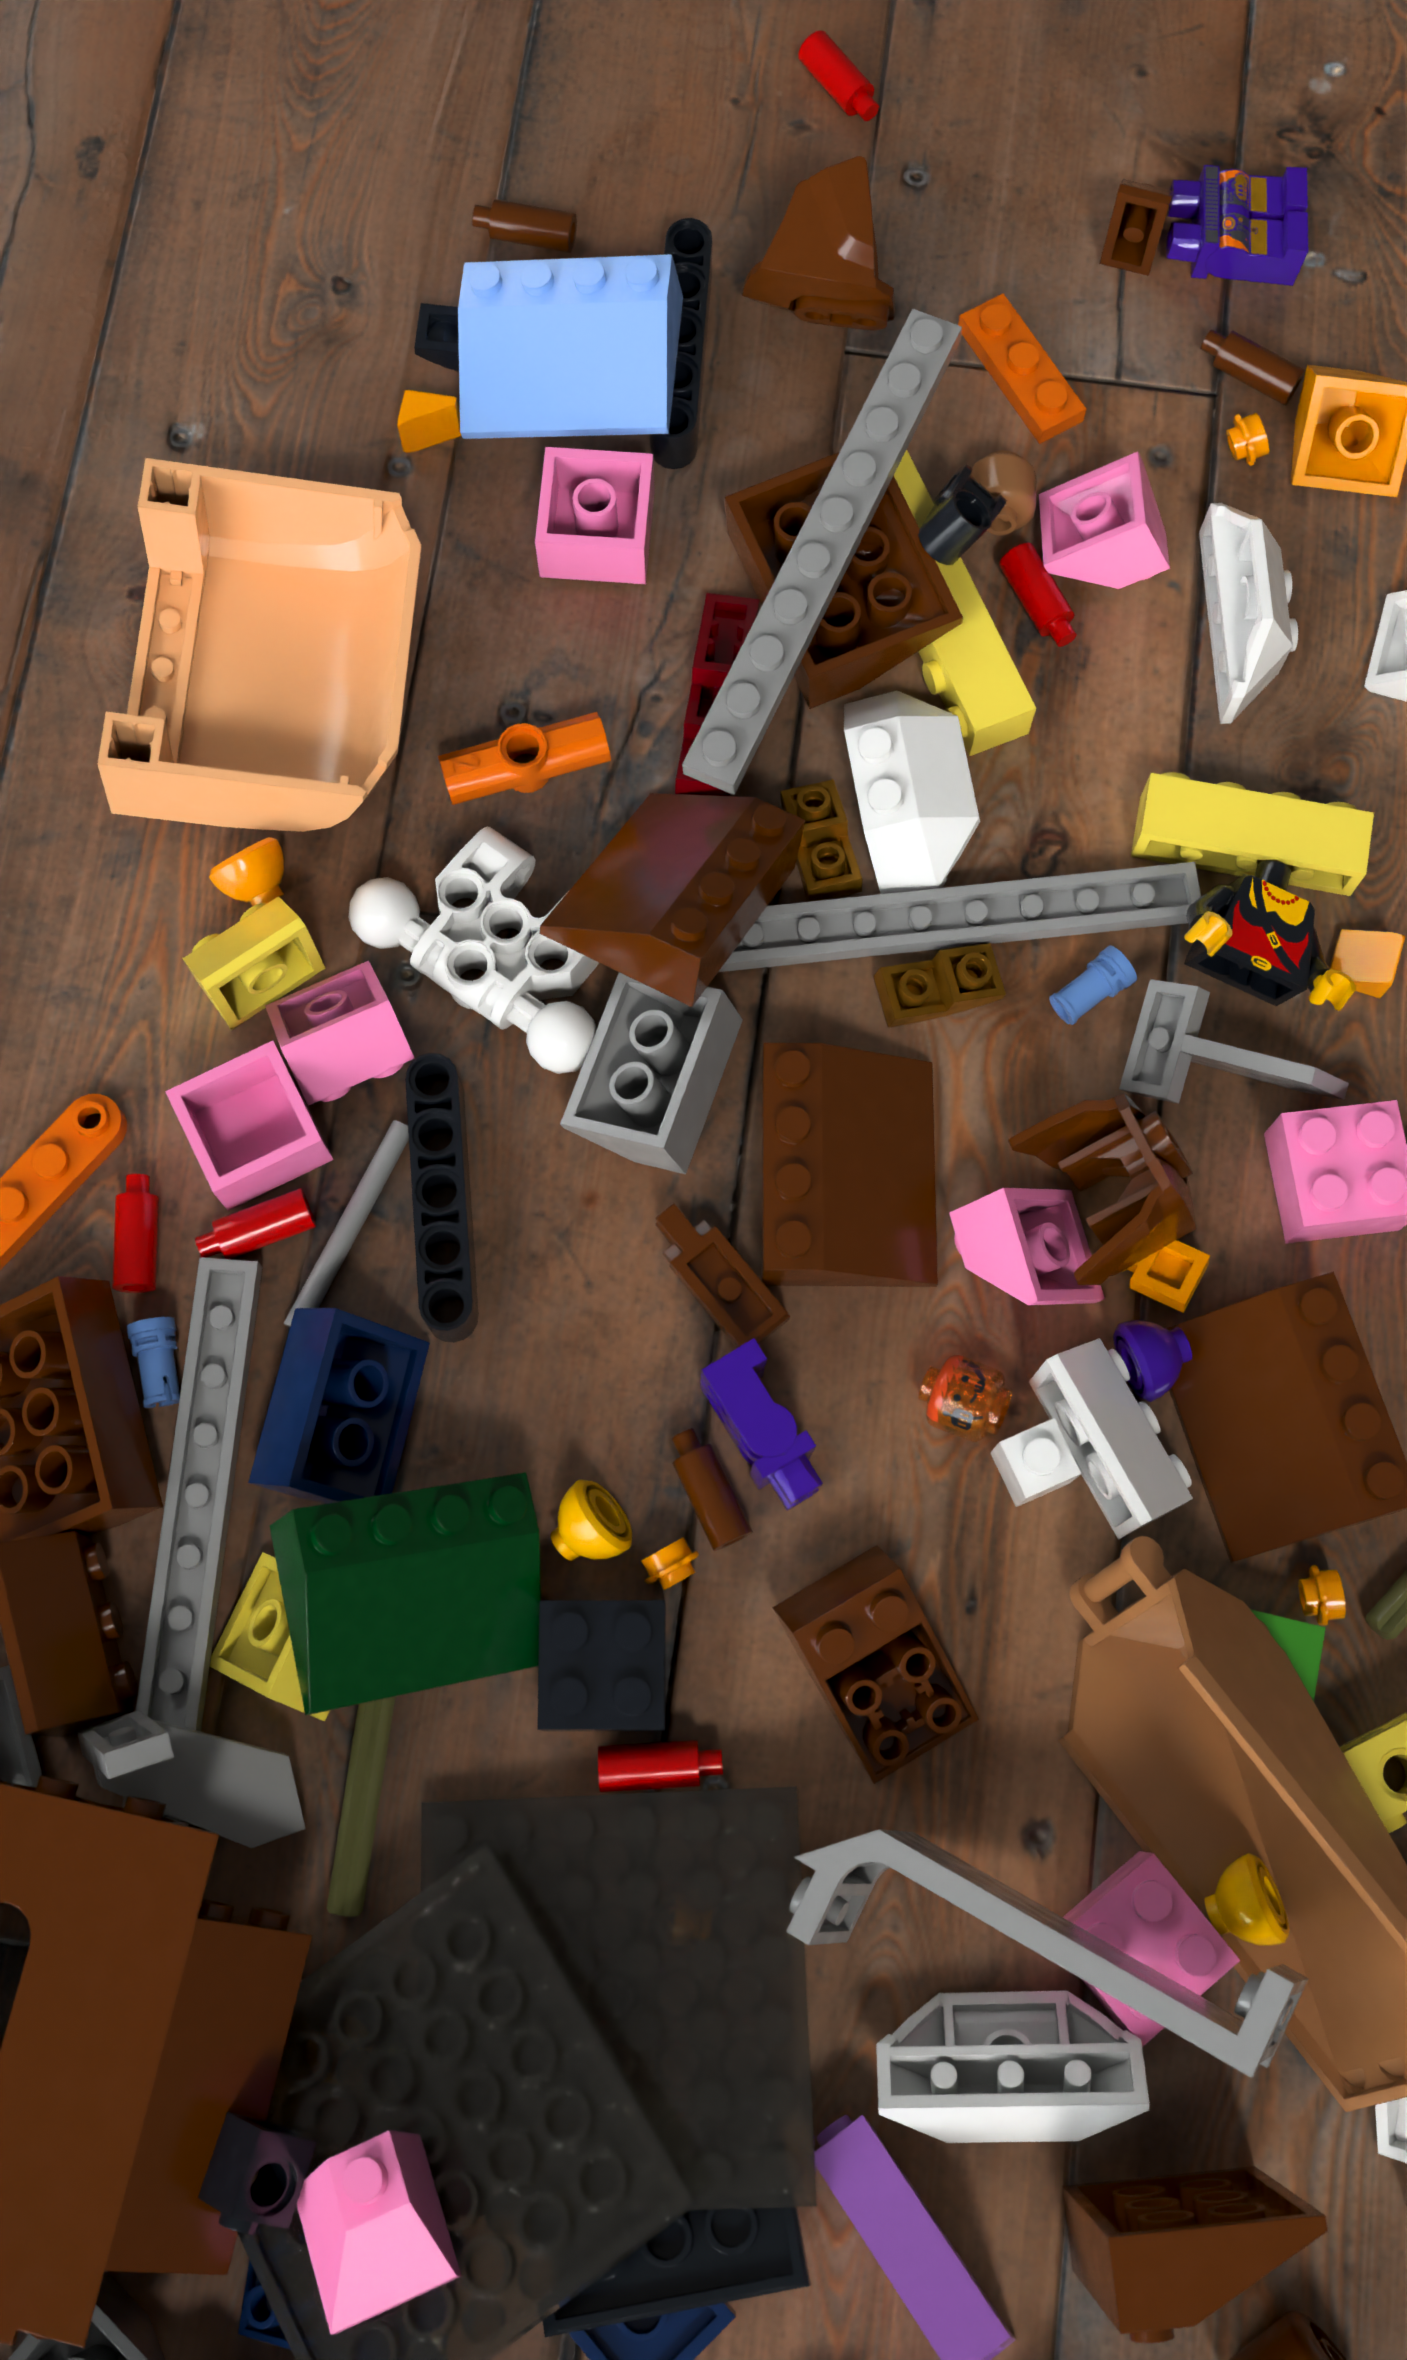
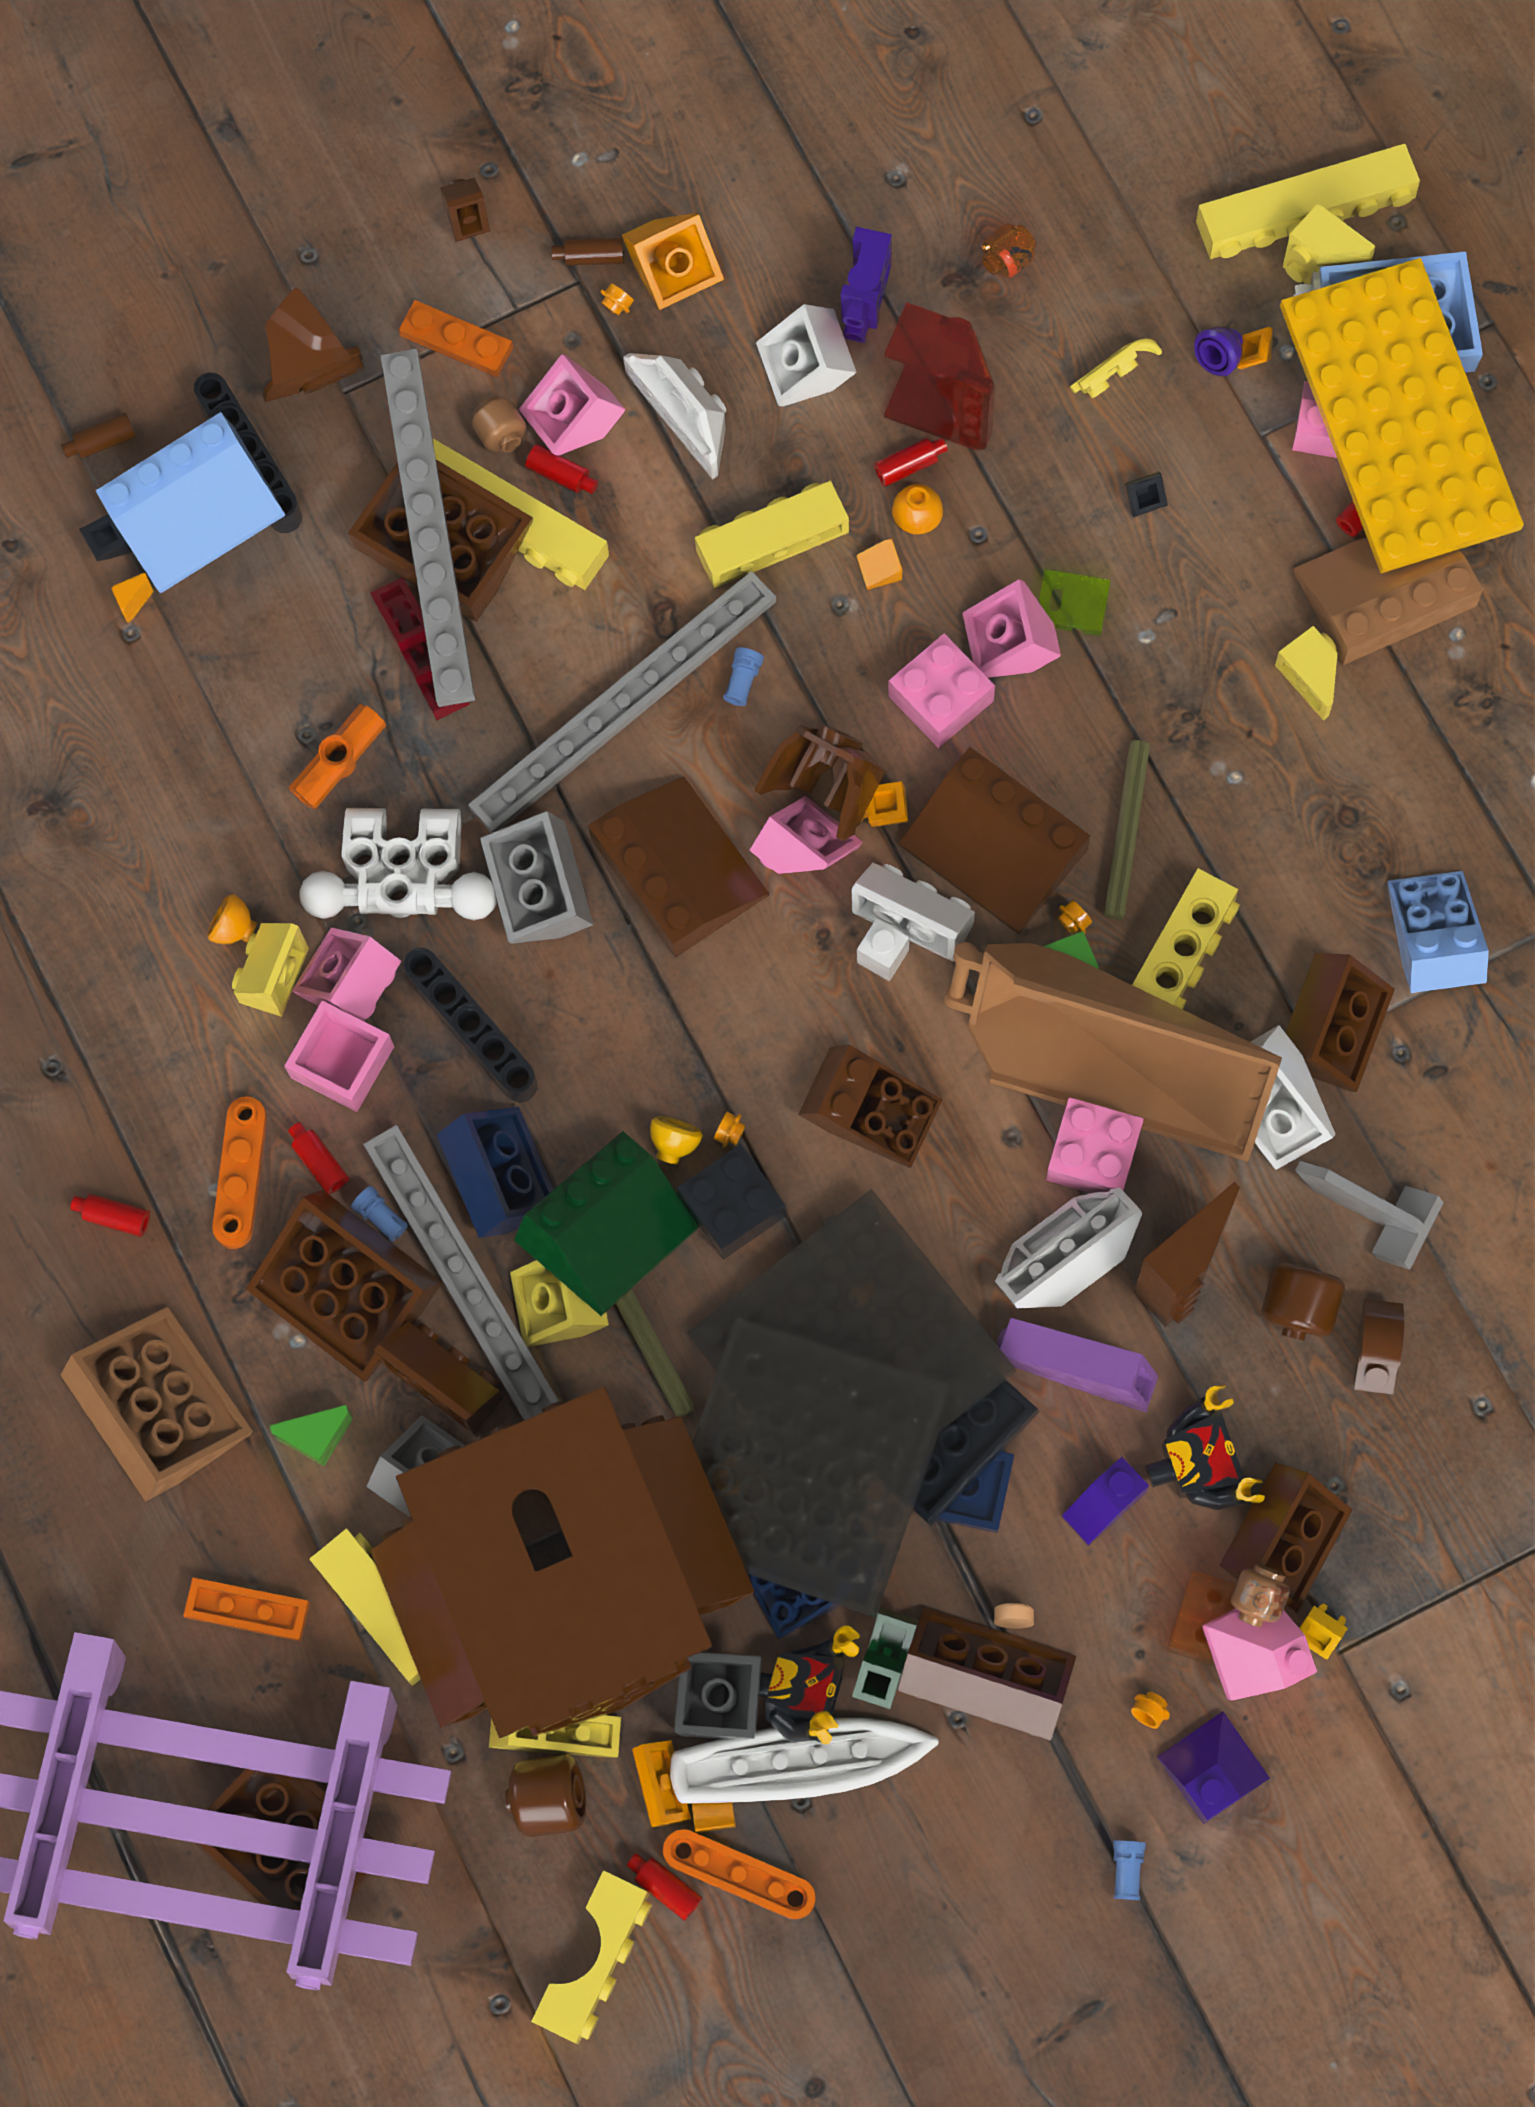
camera: 30 degrees left, 0 degrees up
light grey piece [77,1710,306,1848] -> none
light nougat slope [98,458,421,832] -> none
red cylinder [195,1188,316,1259] -> none
black brick [198,2112,317,2235] -> none
light grey bar [283,1120,409,1328] -> none
bright pink slope [297,2130,461,2334] -> none
bright pink brick [535,447,655,584] -> none
reddish brown slope [539,793,806,1007] -> none
red cylinder [598,1740,723,1792] -> none
reddish brown hinge [655,1204,790,1348] -> none
reddish brown cylinder [672,1428,753,1551] -> none
dark purple hips [700,1338,823,1511] -> none
pearl gold slope [780,779,862,902] -> none
light grey panel [786,1829,1309,2078] -> none
red cylinder [798,30,879,121] -> none
white wedge [844,691,980,894] -> none
pearl gold slope [873,943,1006,1028] -> none
clear orange head [918,1355,1012,1442] -> none
black piece [919,464,1007,565] -> none
dark purple brick [1113,1320,1192,1402] -> none
light grey piece [1119,979,1349,1104] -> none
dark purple hips [1166,165,1308,286] -> none
torso [1184,860,1356,1011] -> none
yellow brick [1204,1853,1289,1946] -> none

